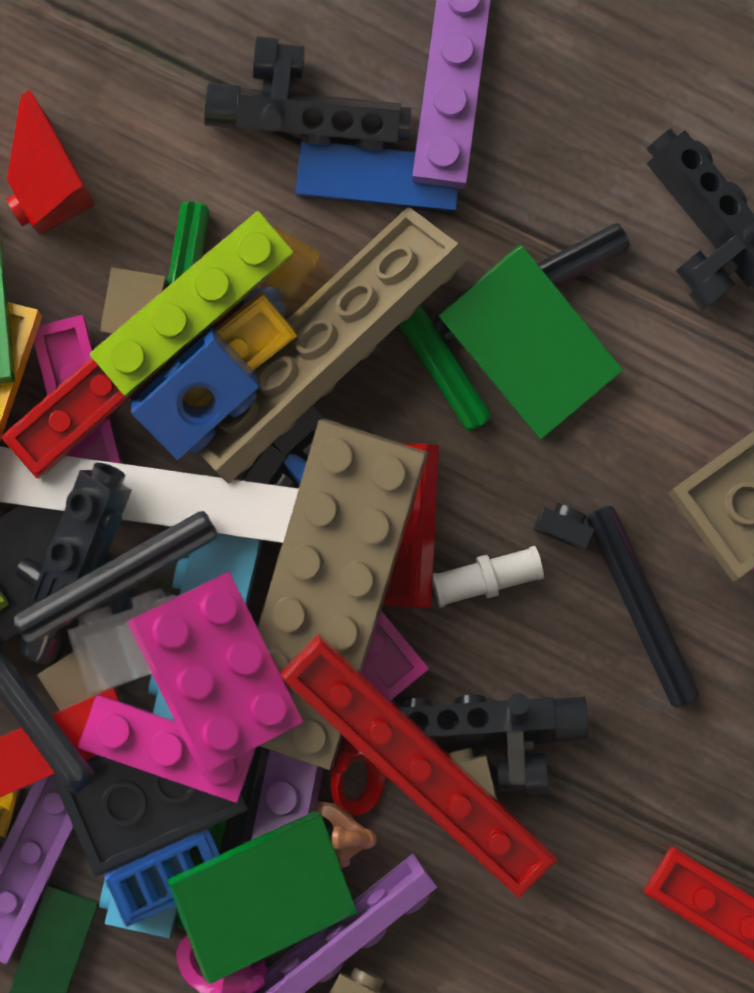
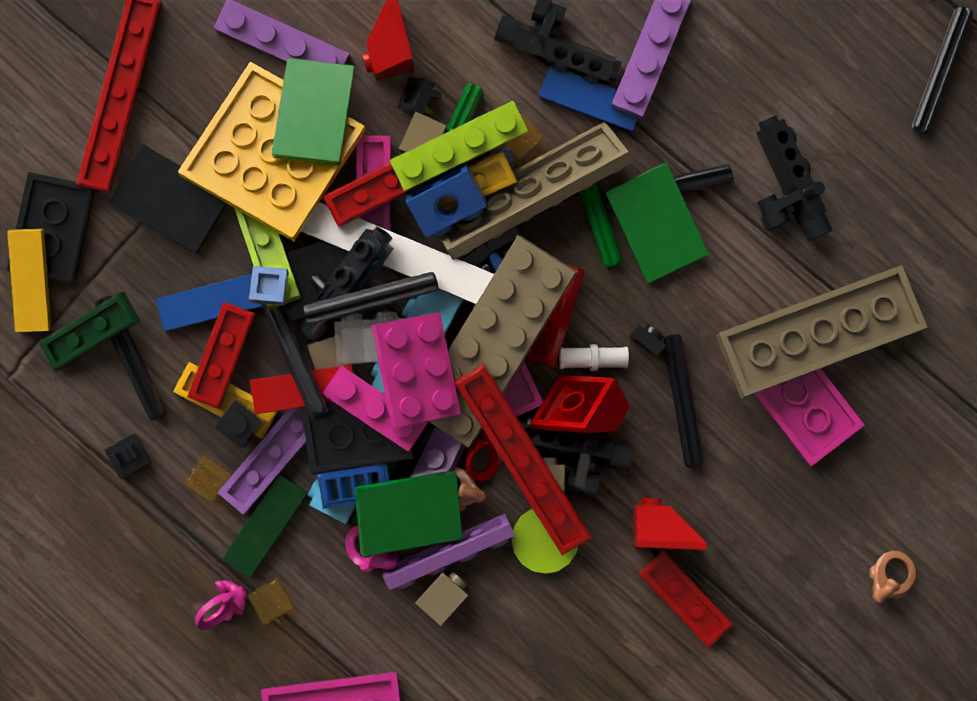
camera: 15 degrees right, 0 degrees up
none -> black tile [397,77,442,116]
none -> lime tile [511,508,578,574]
none -> red slope [530,375,630,433]
none -> red slope [632,498,707,550]

